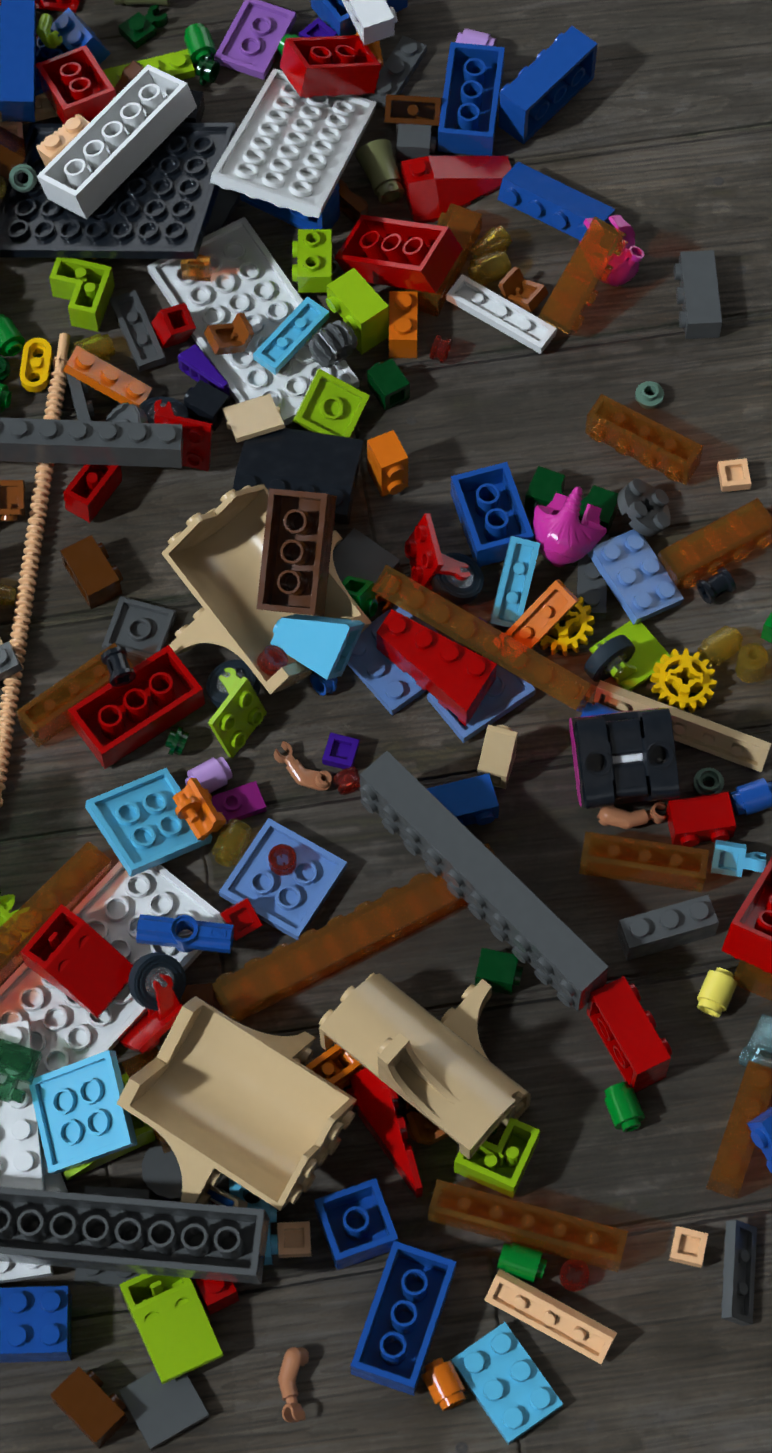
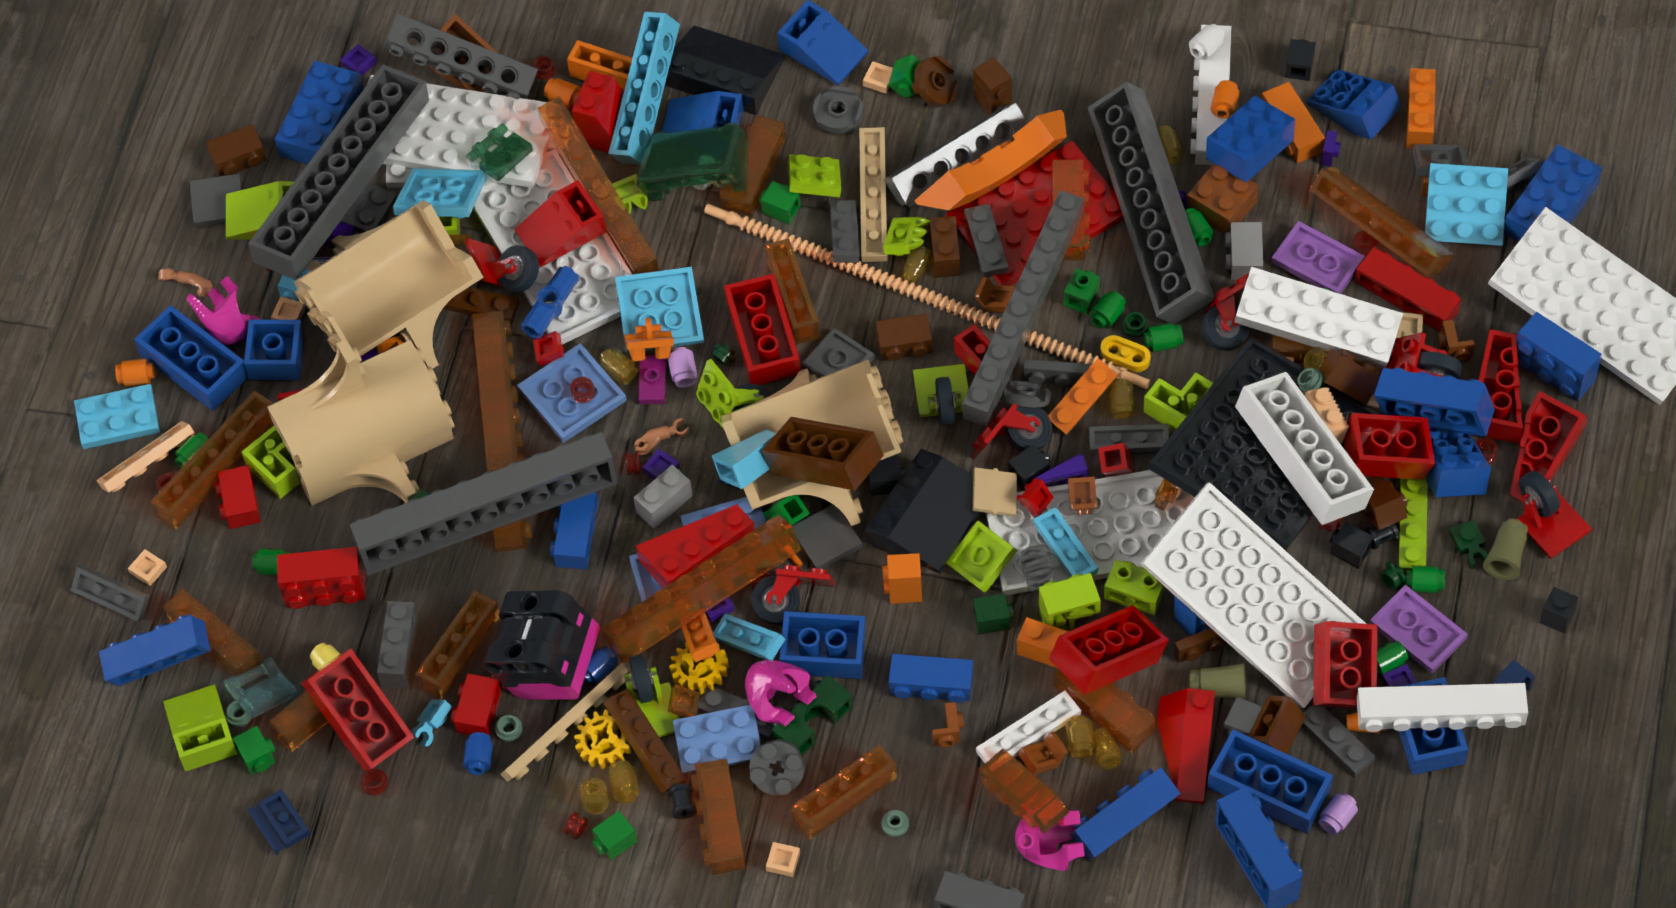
camera: 115 degrees right, 5 degrees down
lime arm [36,13,63,49] -> none
black bush [101,646,136,687] -> none
clear red bush [257,645,288,676] -> none
clear red bush [430,335,452,364] -> none
tan slope [477,724,518,789] -> none
none -> dark pink piece [187,276,260,345]
none -> red brick [215,465,261,529]
none -> reddish brown plate [604,689,686,794]
none -> light grey brick [634,465,693,529]
none -> clear orange plate [668,684,700,718]
none -> blue brick [889,654,973,703]
none -> lime plate [913,364,968,425]
none -> dark orange bracket [932,702,964,748]
none -> red tile [1017,478,1054,516]

